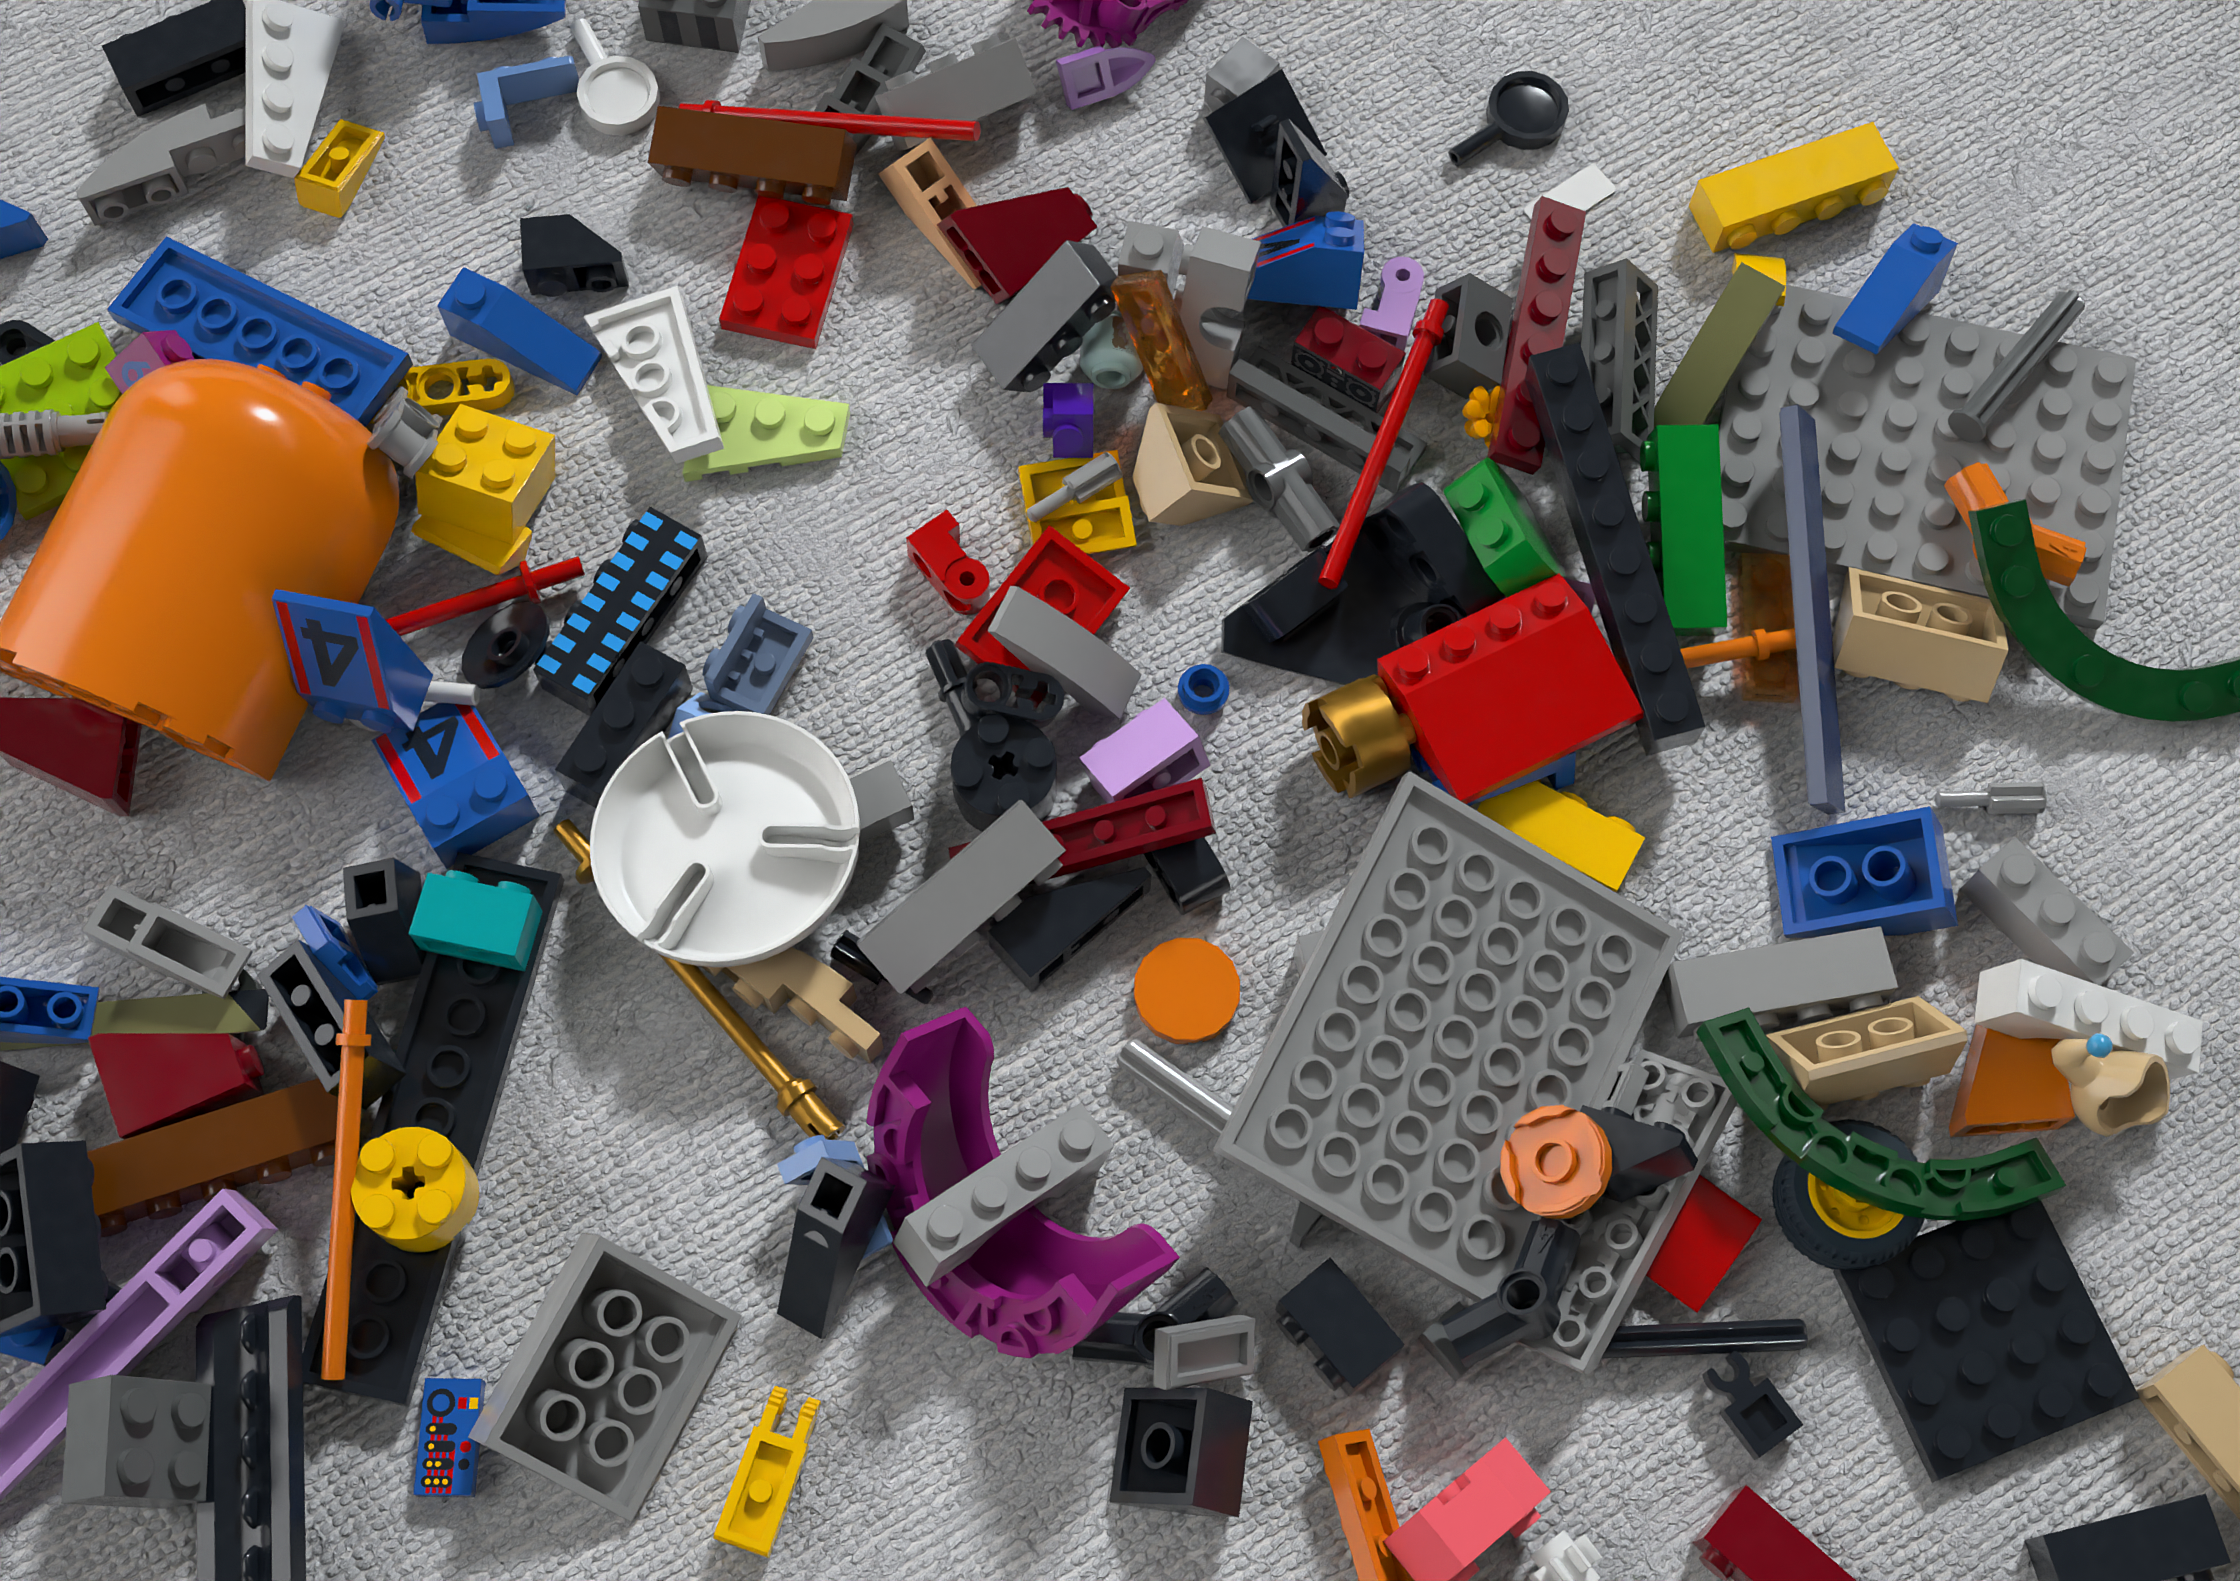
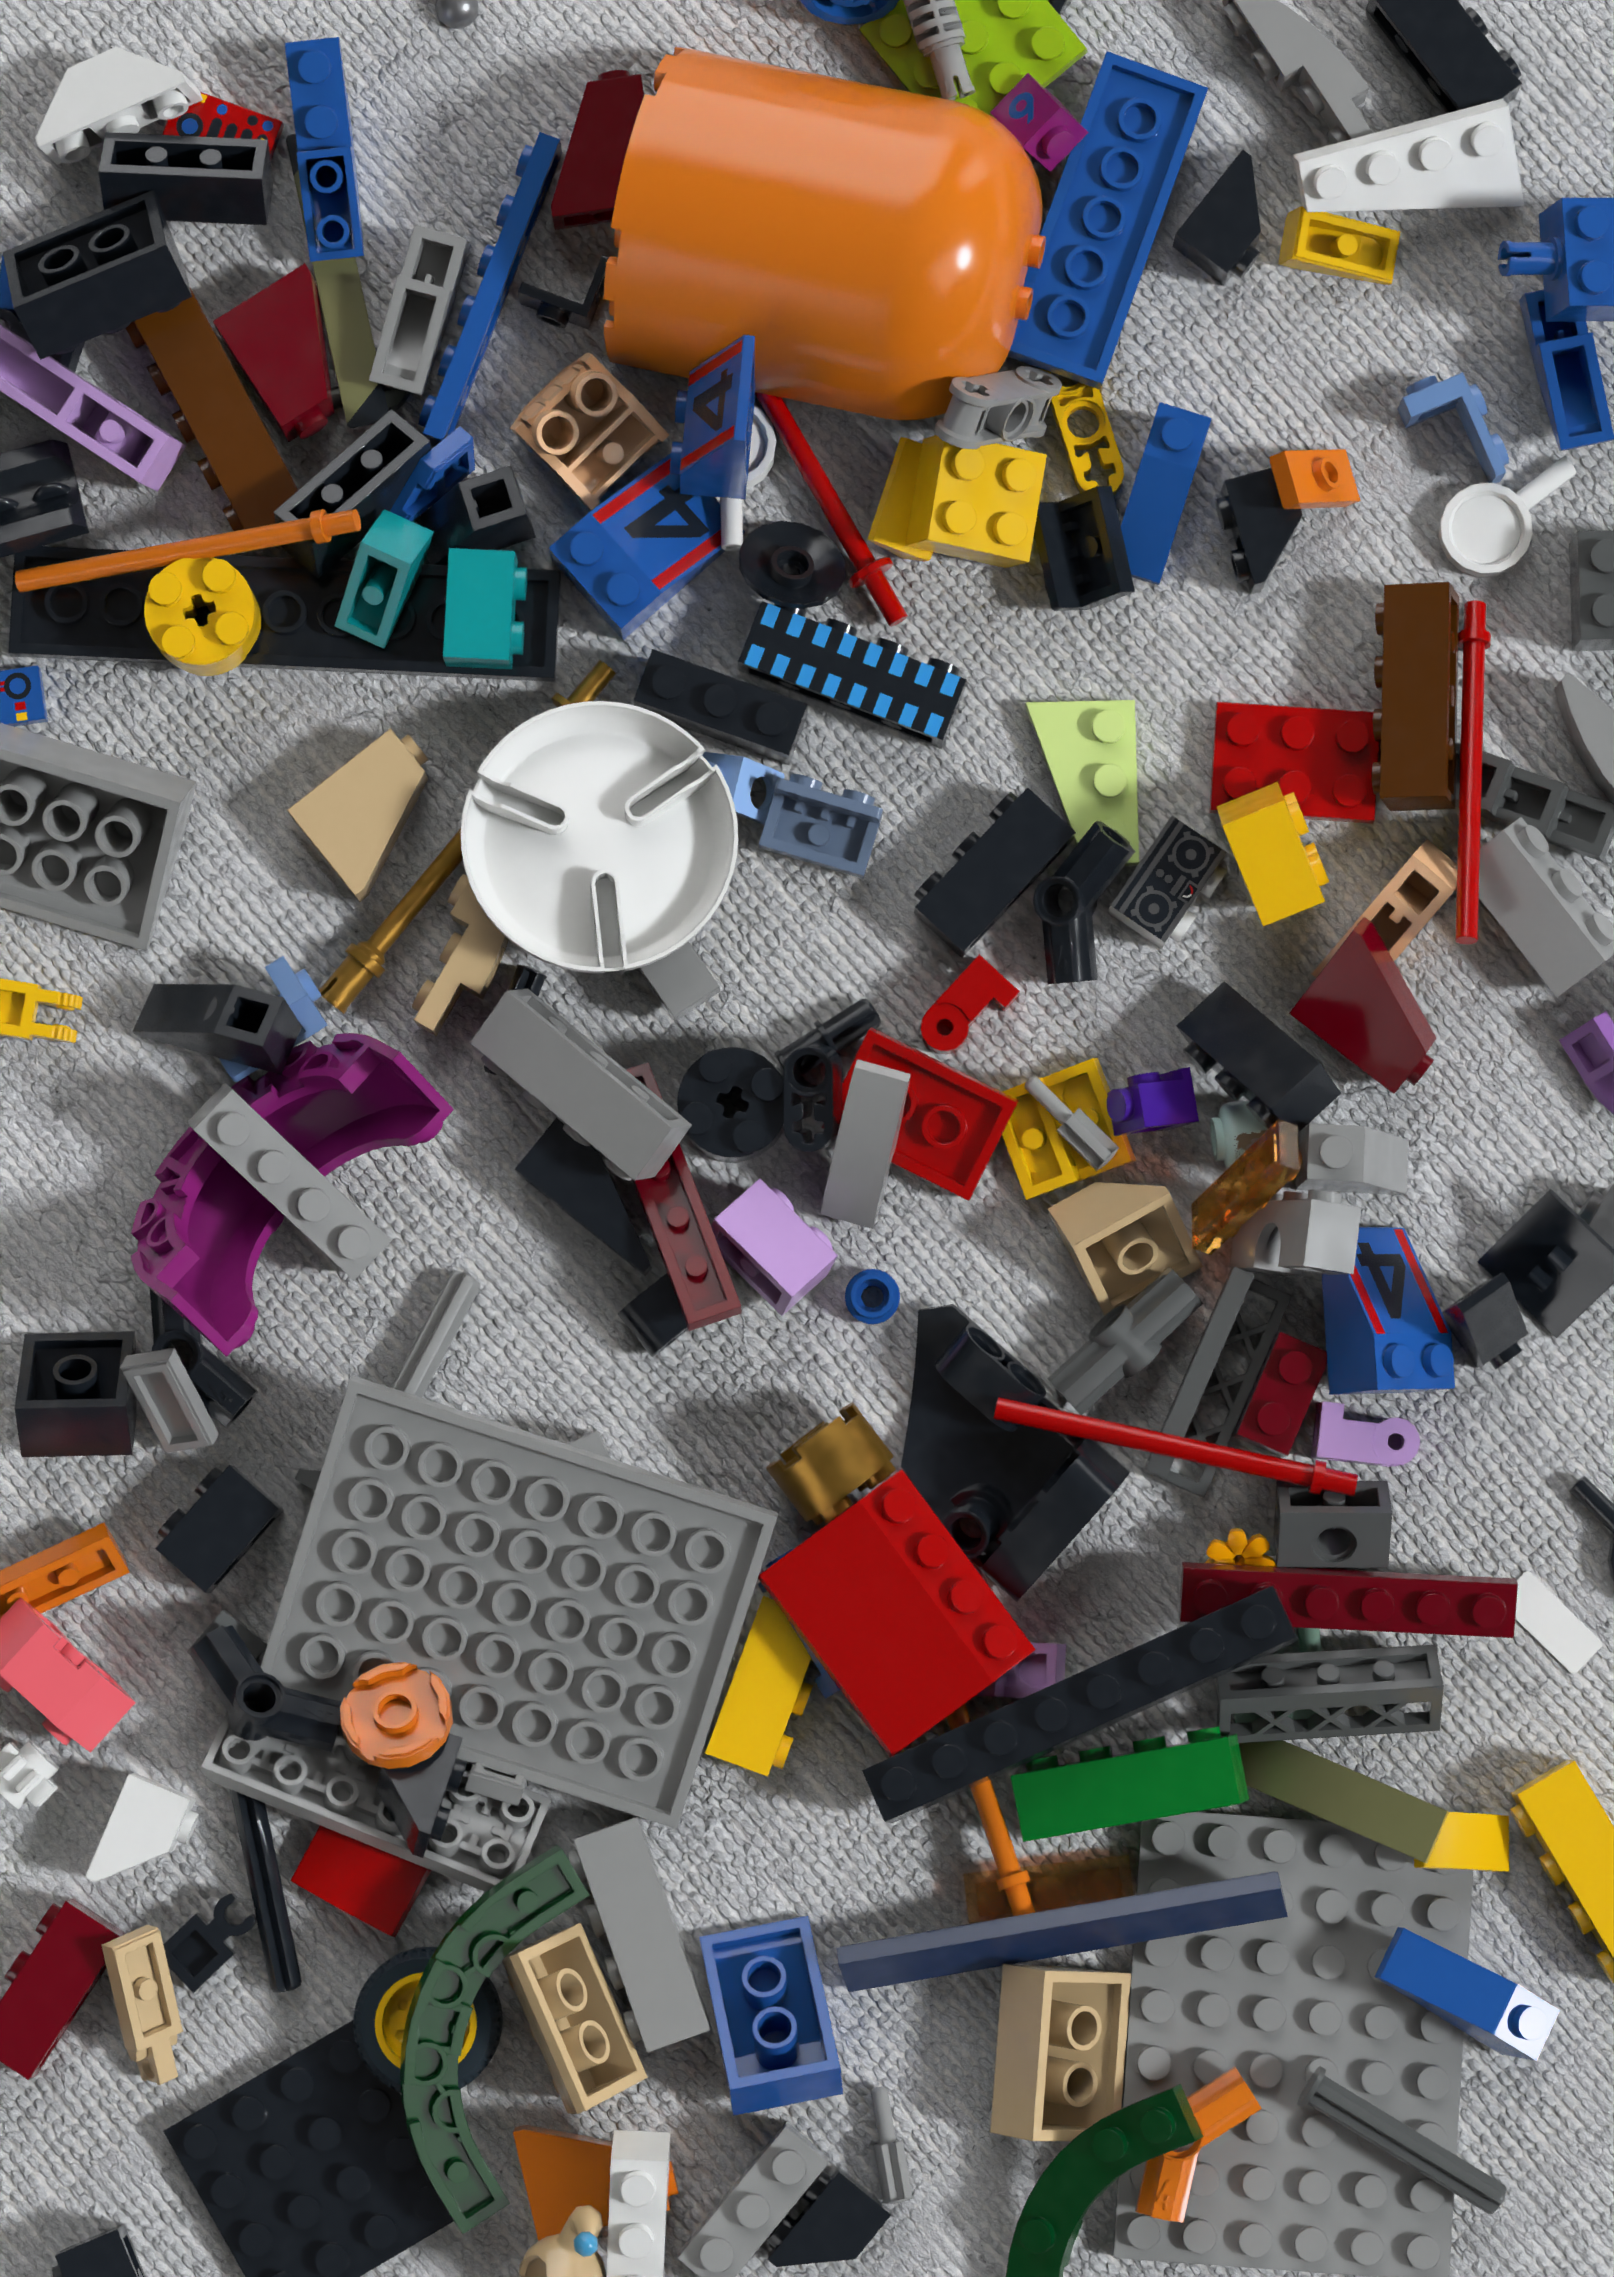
camera: 85 degrees right, 15 degrees up
white wing [583,286,724,464] -> none
orange tile [1134,937,1240,1045] -> none
green brick [1444,457,1565,597] -> none
none -> white slope [85,1773,199,1882]
none -> tan hinge [101,1925,183,2085]
none -> tan slope [287,728,428,902]
none -> teal slope [334,509,434,649]
none -> blue plate [418,132,563,447]
none -> light nougat slope [510,353,669,510]
none -> black bracket [518,255,609,330]
none -> black slope [766,2167,891,2267]
none -> black brick [914,788,1076,958]
none -> black piece [1033,821,1135,984]
none -> black bracket [1034,486,1135,611]
none -> brick [1108,816,1228,949]
none -> black slope [1172,150,1261,286]
none -> yellow brick [1217,782,1330,927]
none -> orange plate [1269,449,1361,509]

